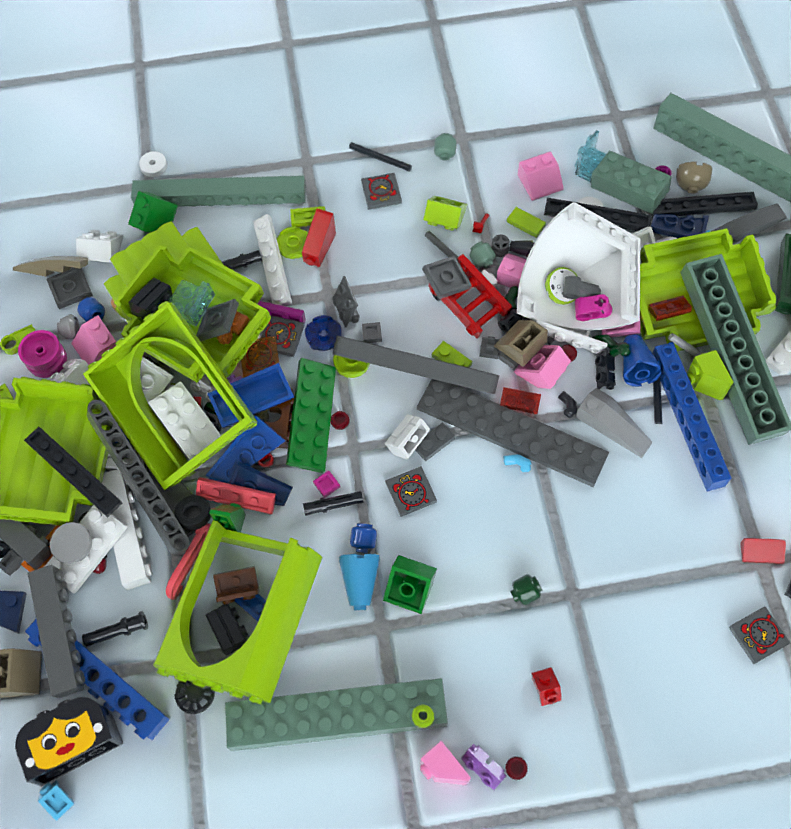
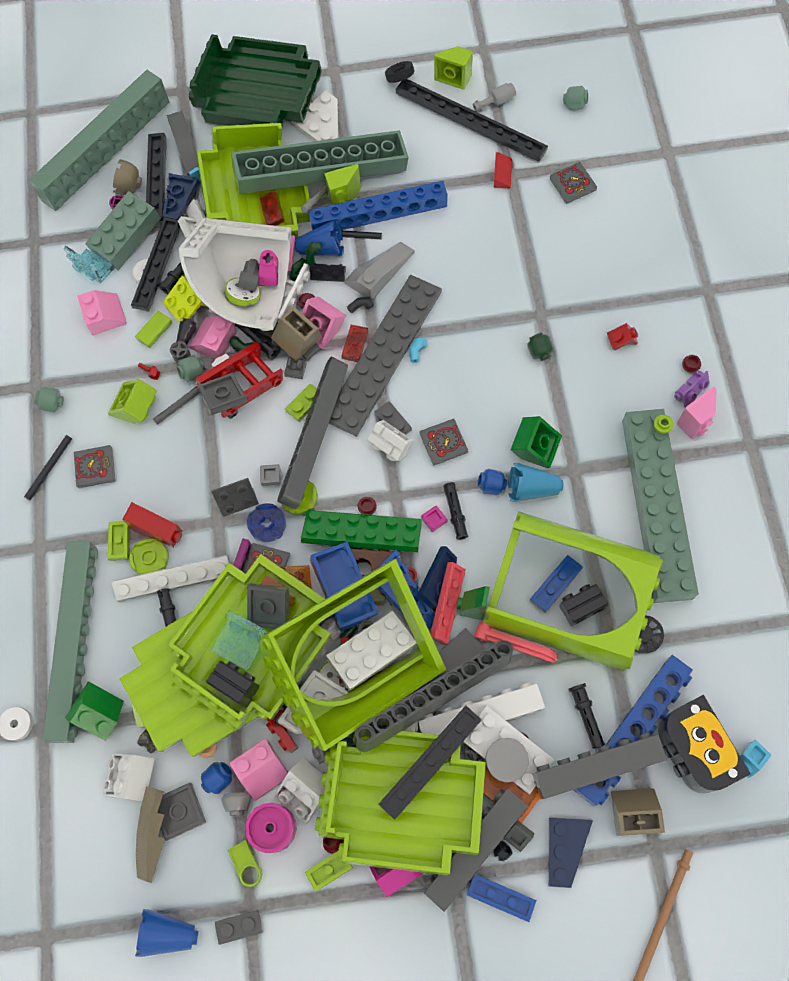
camera: 85 degrees left, 5 degrees up
black tyre [174,495,211,530] -> none
reddish brown bracket [213,566,260,604] -> none

